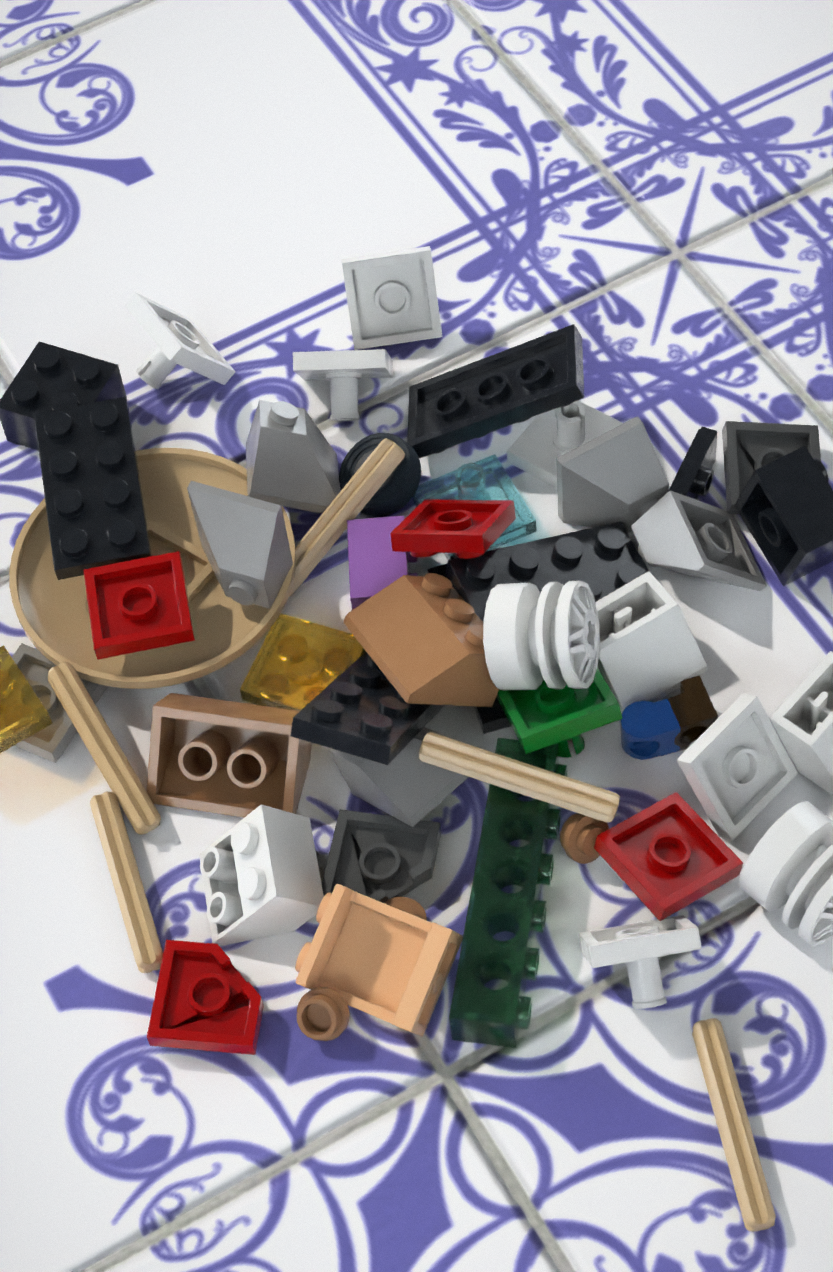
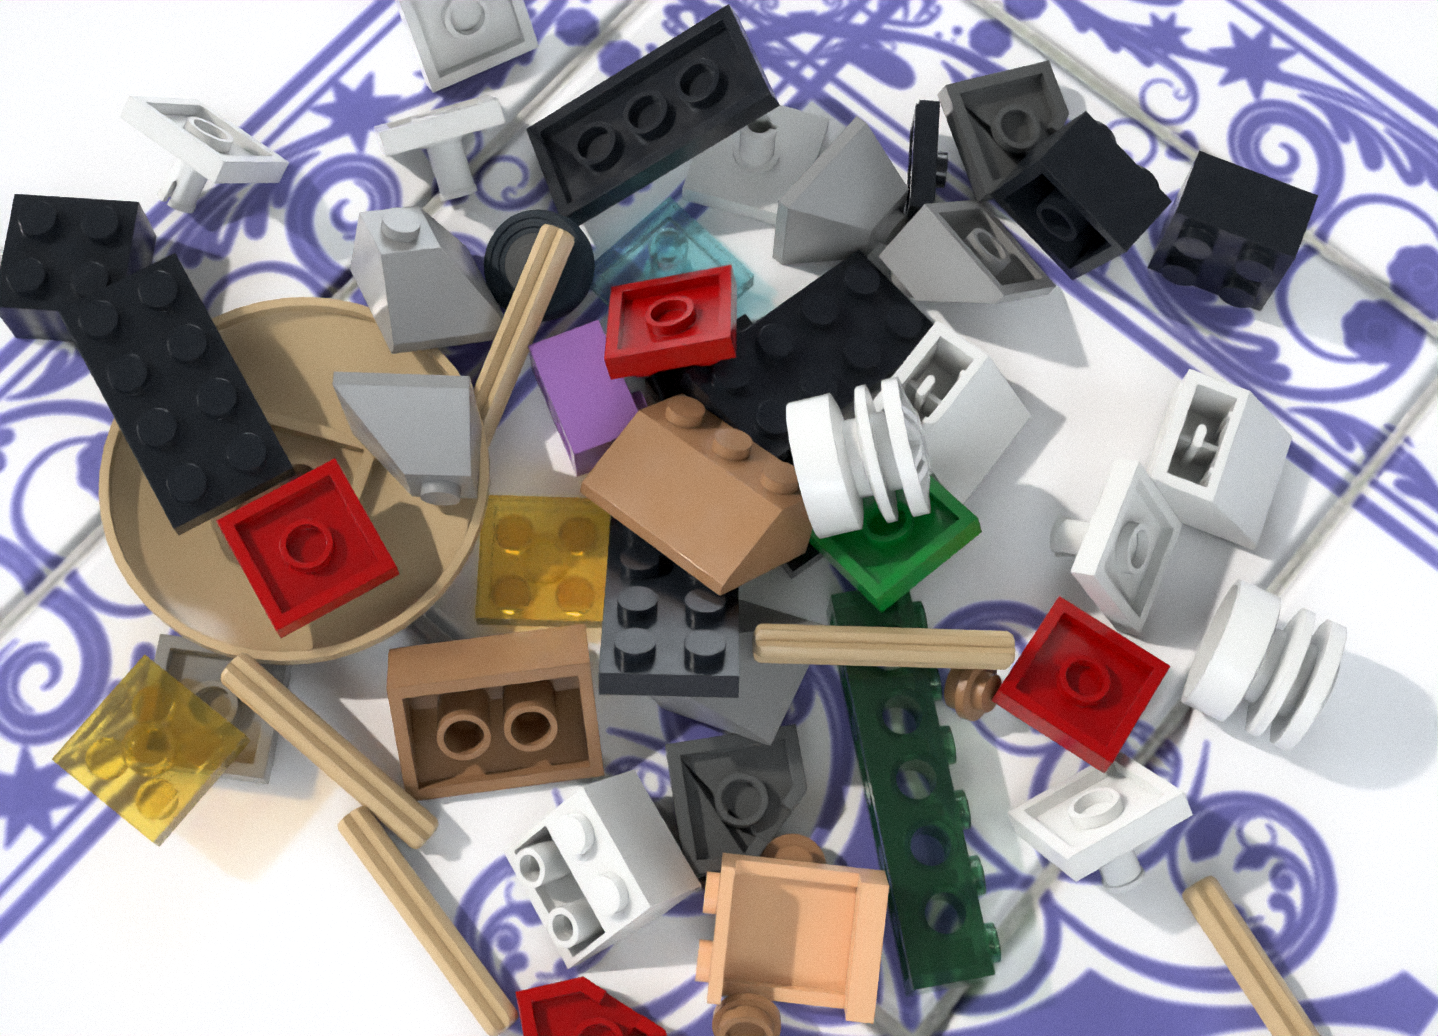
camera: 30 degrees left, 15 degrees up
leg [620,675,718,760] -> none

